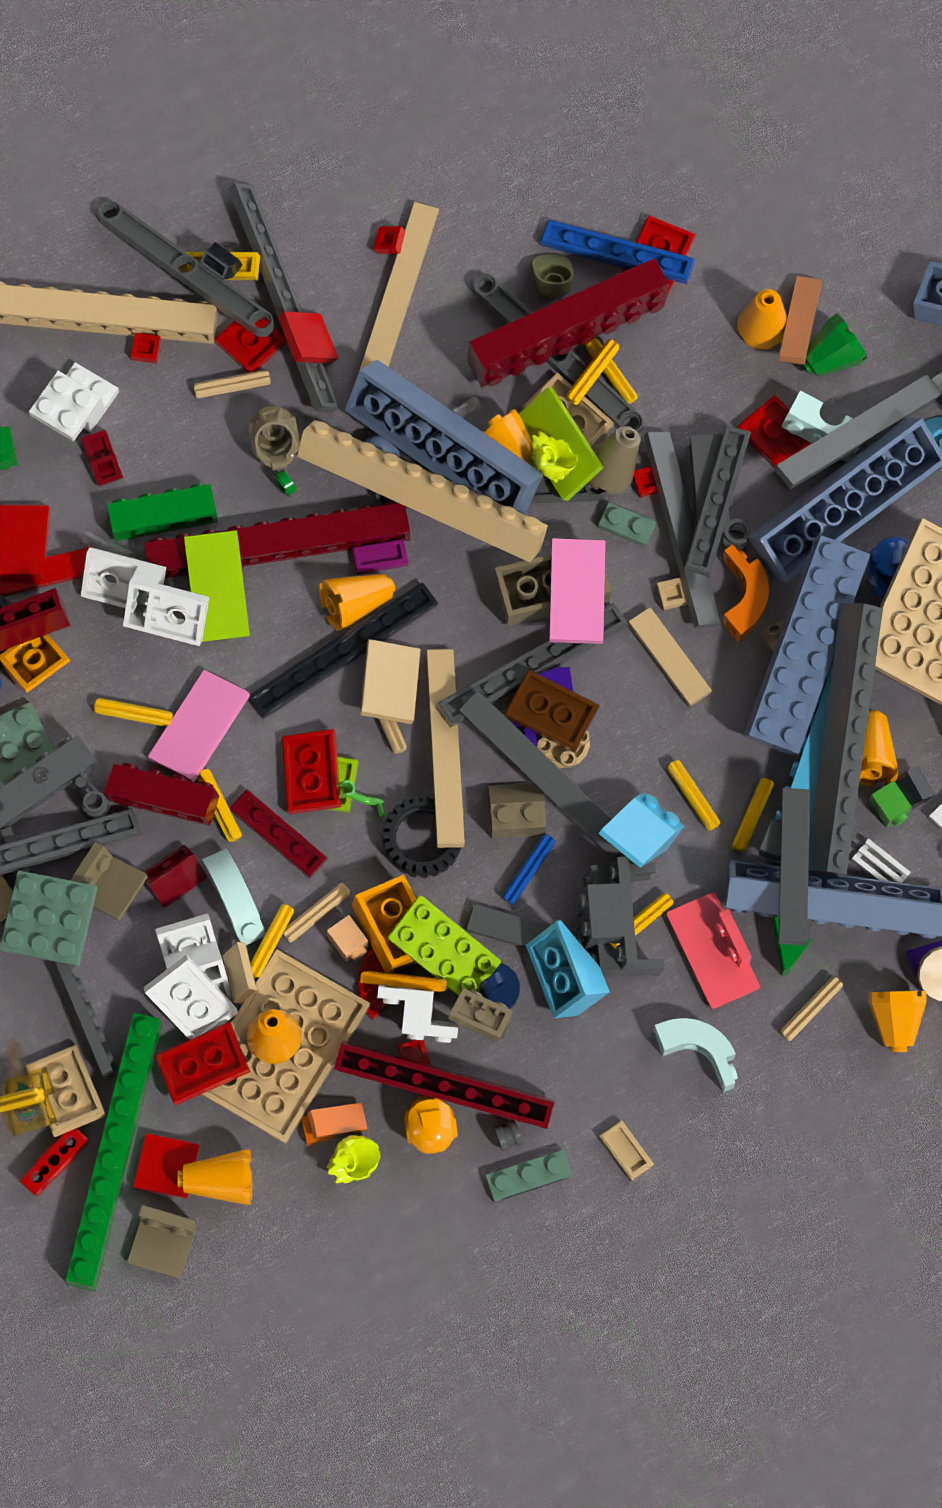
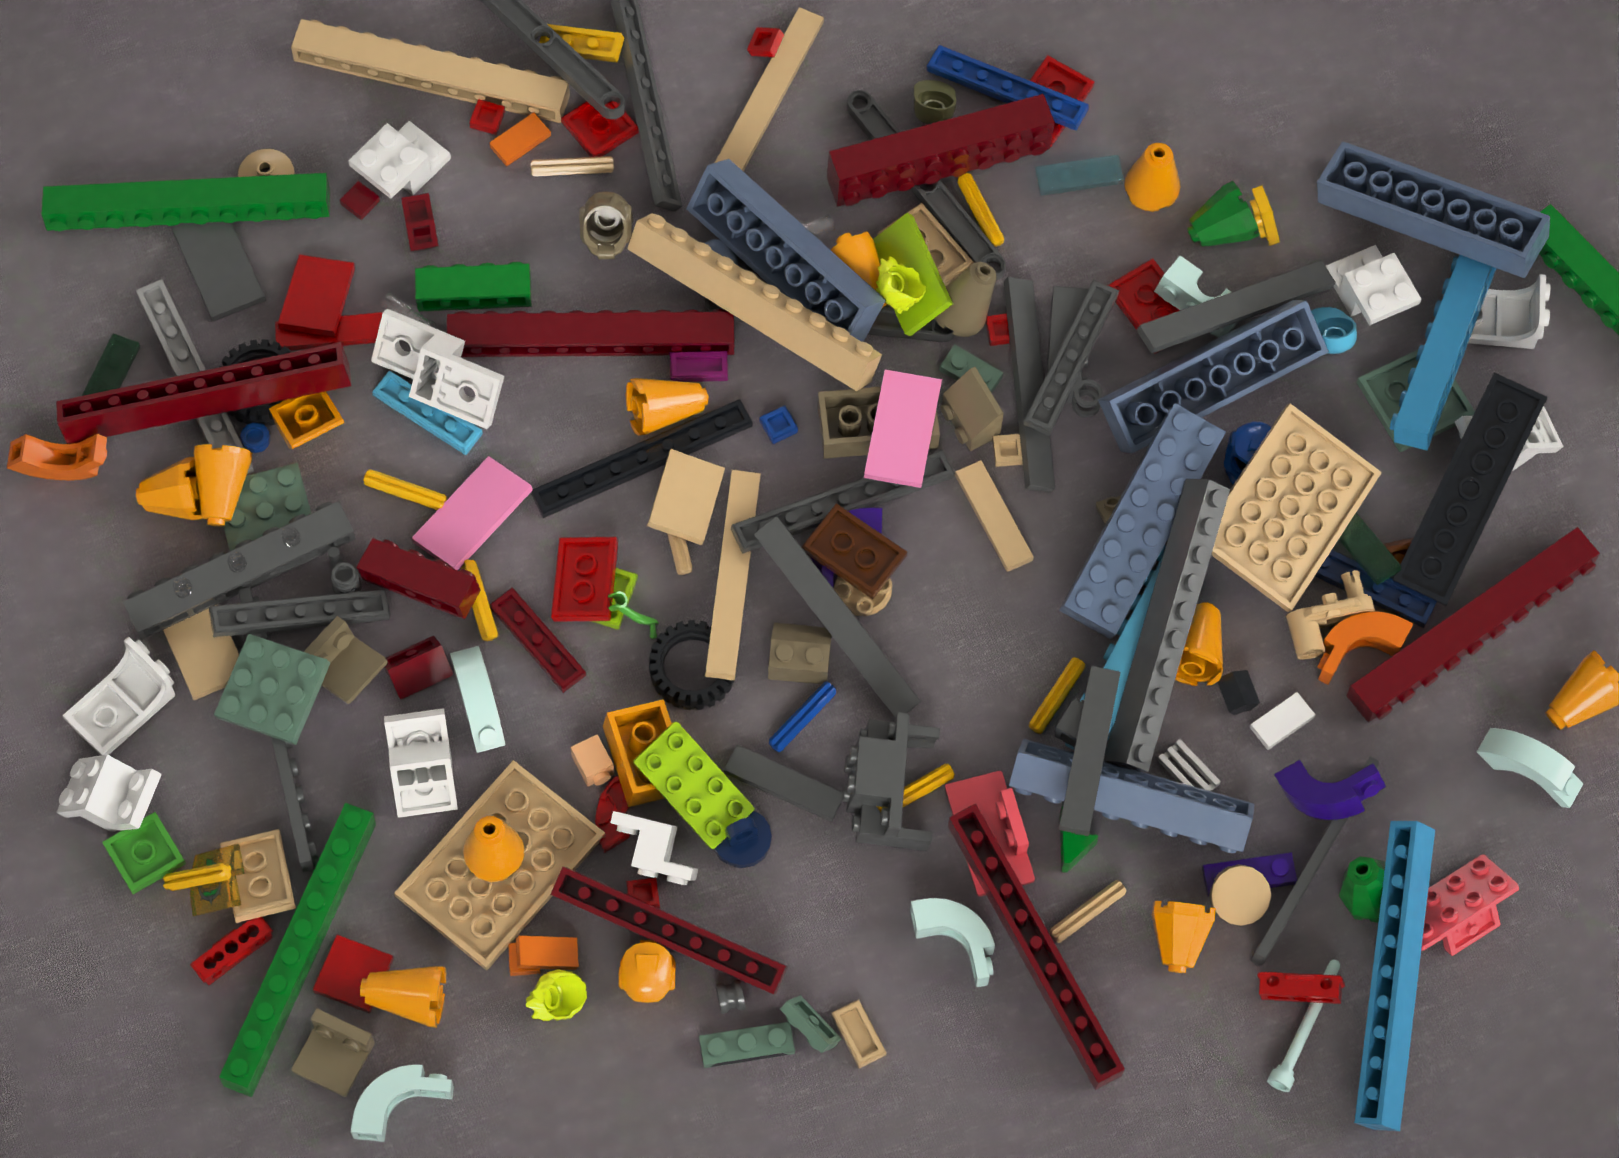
camera: 10 degrees right, 5 degrees down
white plate [143,954,238,1040] -> none
red tile [155,1022,251,1106] -> none
lime tile [184,531,250,642] -> none
black piece [200,242,243,280] -> none
tan tile [223,942,256,1004] -> none
yellow axle [250,904,294,979] -> none
green tile [274,470,297,497] -> none
red tile [278,311,338,364] -> none
tan axle [283,883,350,943] -> none
light orange tile [360,971,447,992] -> none
dark tan bracket [448,988,513,1042] -> none
medium azure slope [526,920,610,1019] -> none
yellow axle [566,339,619,405] -> none
medium azure slope [598,793,684,868] -> none
yellow axle [667,760,720,831] -> none
orange arch [722,544,769,643] -> none
nougat tile [779,276,822,365] -> none
bright green brick [869,781,912,828] -> none
none -> dark red tile [340,181,380,220]
none -> light aqua arch [351,1064,454,1142]
none -> medium azure tile [372,370,483,455]
none -> orange tile [489,112,551,167]
none -> blue tile [759,405,798,444]
none -> sand green plate [780,995,842,1053]
none -> dark tan slope [940,367,1004,451]
none -> dark red brick [948,804,1125,1090]
none -> clear light blue tile [1035,155,1124,196]
none -> yellow plate [1249,185,1280,246]

